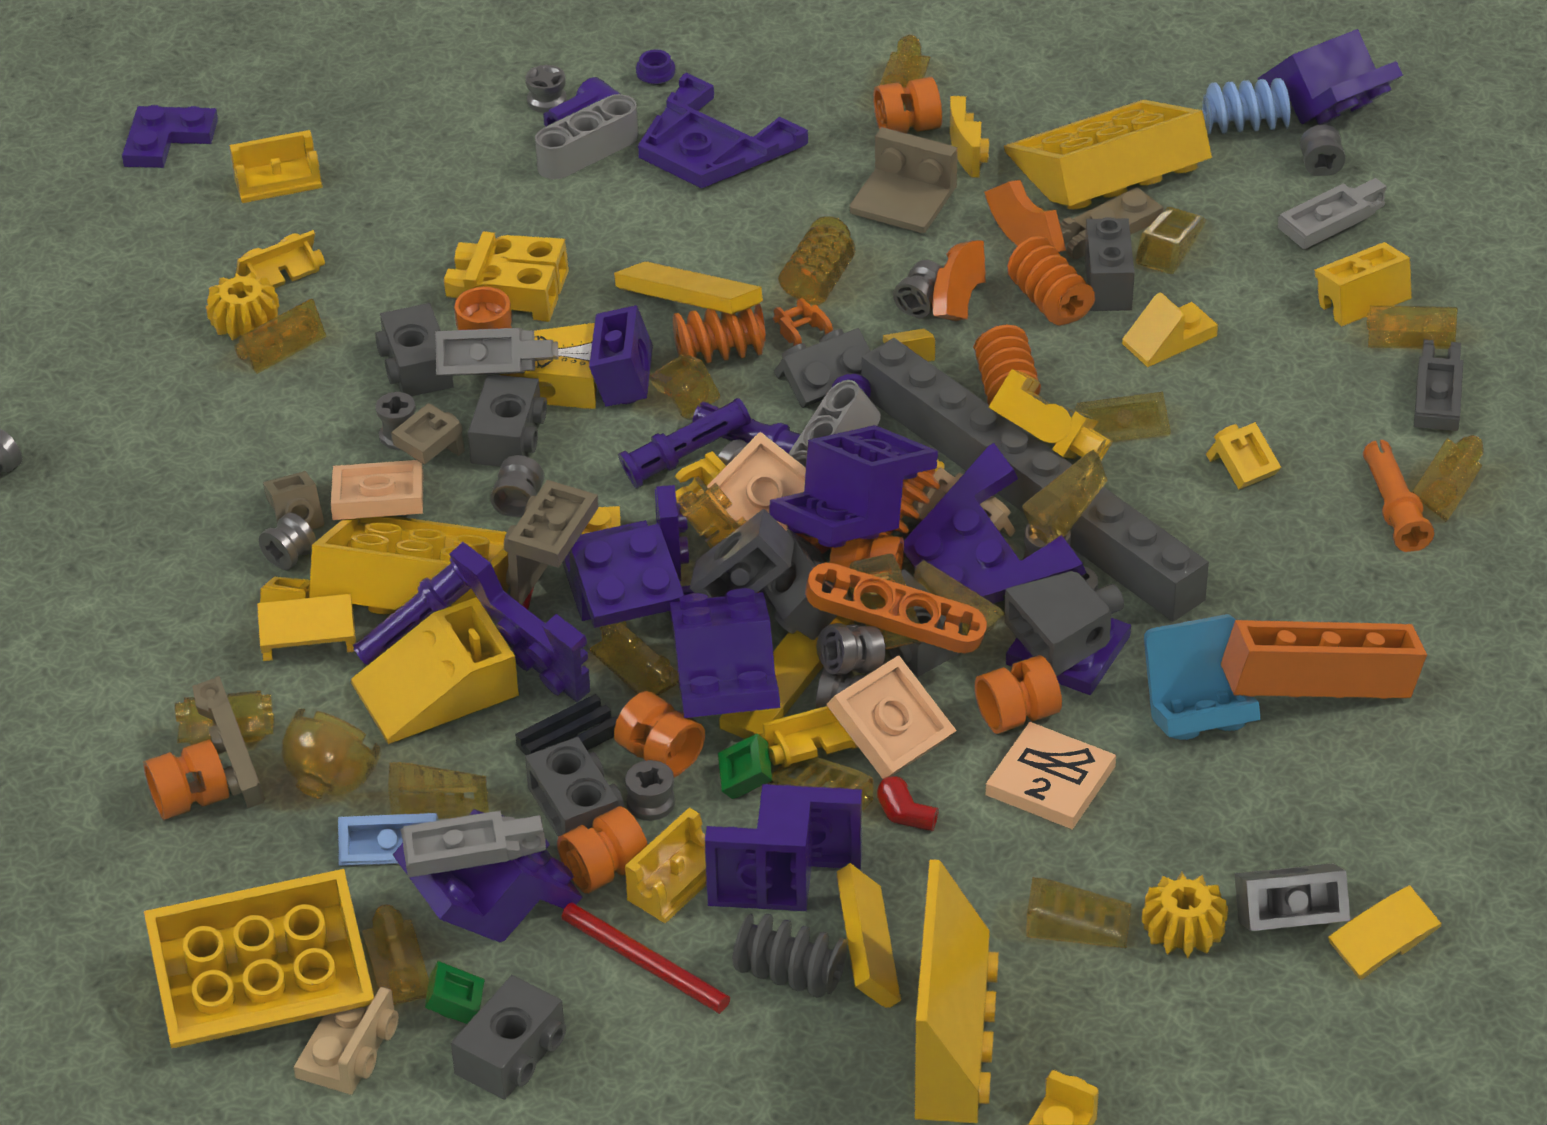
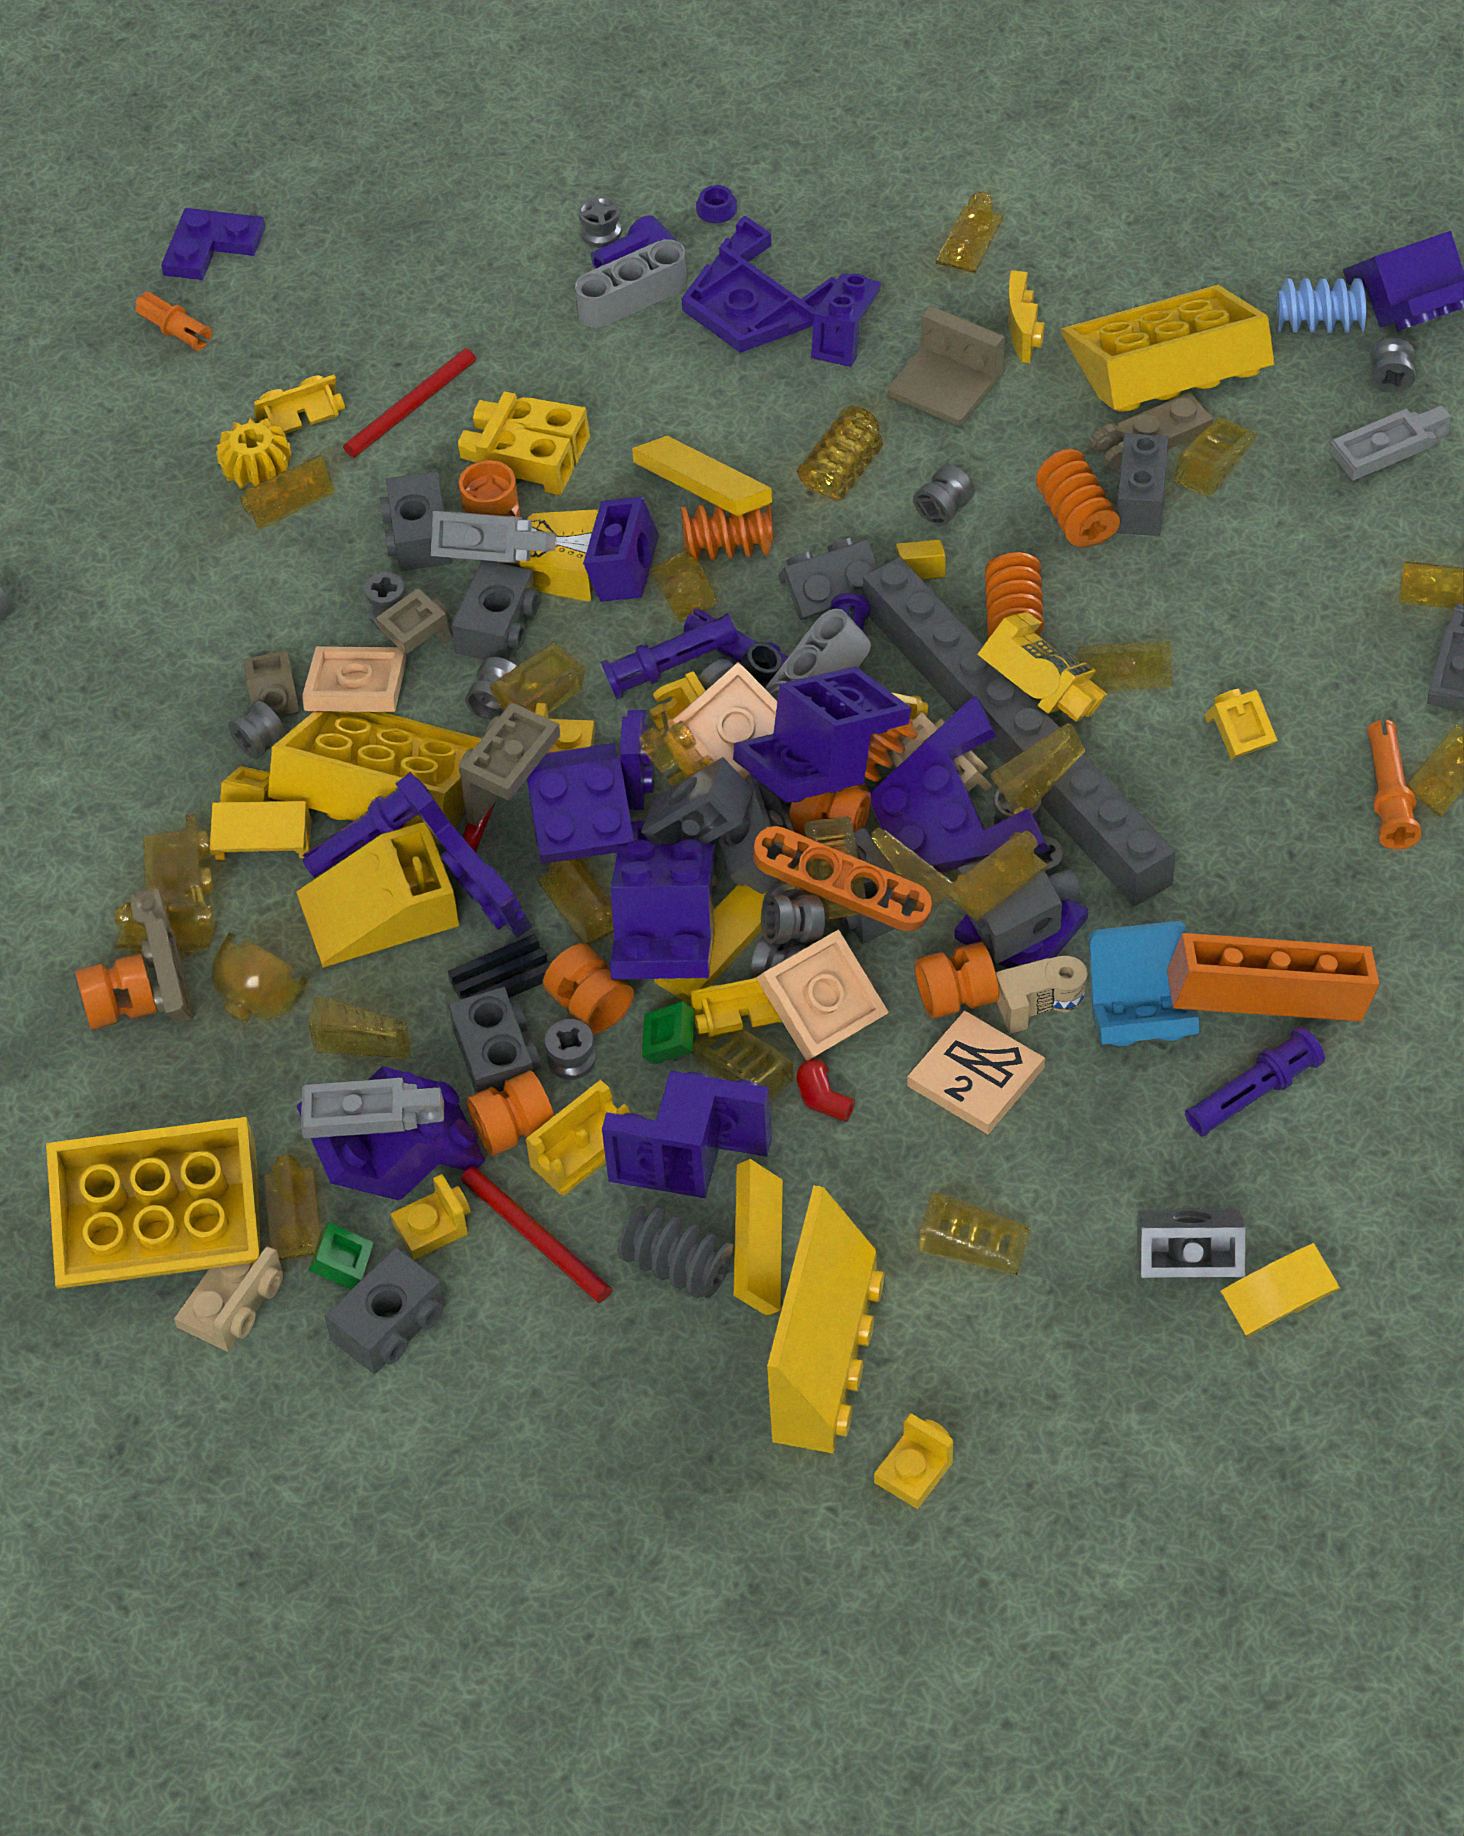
camera: 10 degrees right, 10 degrees up
yellow hinge [229,130,322,203] -> none
light blue slope [338,813,439,866] -> none
orange piece [773,298,833,346] -> none
orange wheel [874,77,942,134] -> none
orange tile [933,240,986,321] -> none
orange tile [985,180,1066,252] -> none
yellow slope [1122,292,1218,367] -> none
yellow gear [1142,872,1228,958] -> none
yellow hinge [1315,242,1412,326] -> none
none -> orange axle [135,292,212,351]
none -> clear yellow bracket [143,813,214,919]
none -> red bar [343,348,476,458]
none -> yellow bracket [390,1174,471,1260]
none -> clear yellow slope [490,643,586,713]
none -> black hinge [742,642,781,683]
none -> dark purple bracket [811,274,881,367]
none -> clear yellow hinge [943,831,1047,921]
none -> tan leg [995,955,1088,1034]
none -> dark purple pin [1185,1026,1325,1137]

